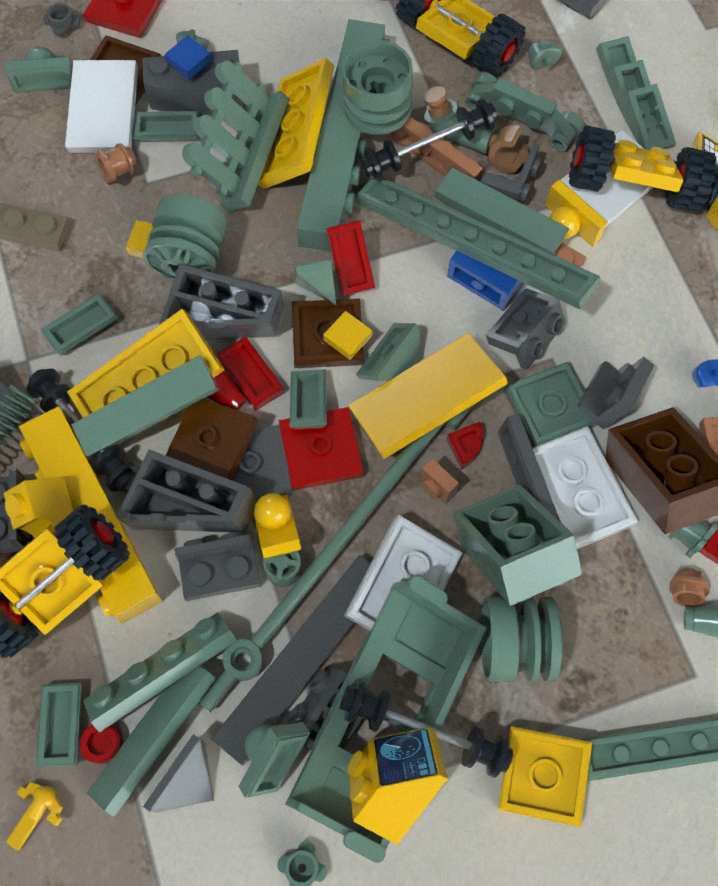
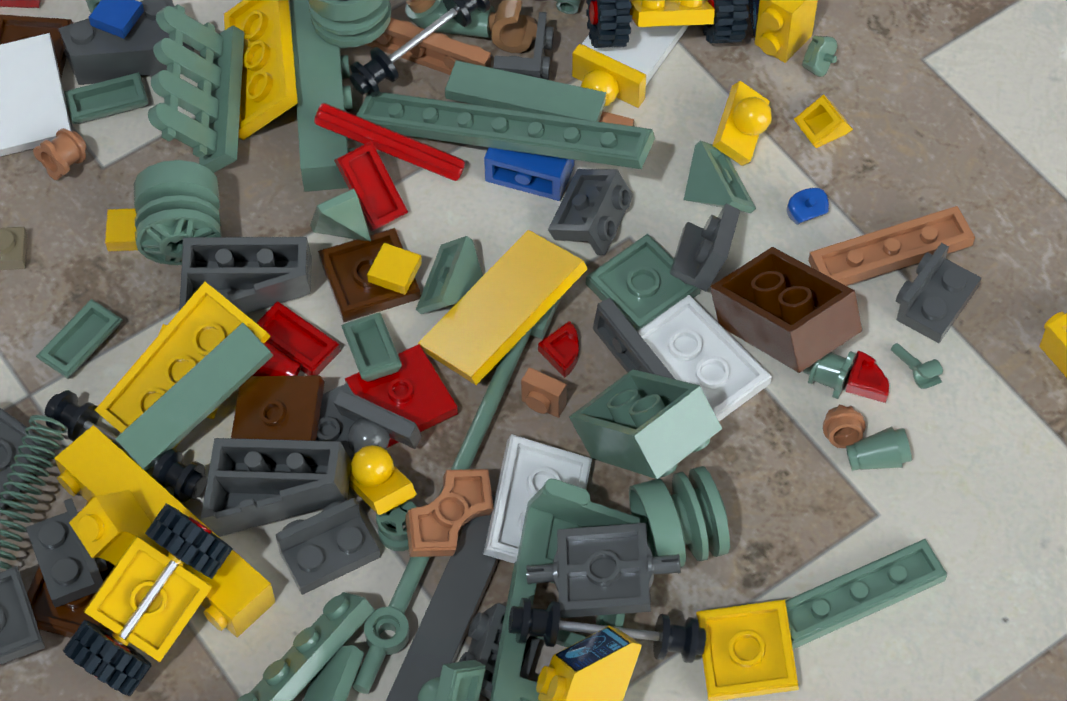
camera: 15 degrees left, 10 degrees down
none -> red axle [314,103,465,181]
none -> dark grey tile [334,390,422,453]
none -> nougat tile [405,469,494,557]
none -> dark grey plate [526,523,681,618]
none -> sand green slope [684,140,756,213]
none -> yellow tile [712,81,772,166]

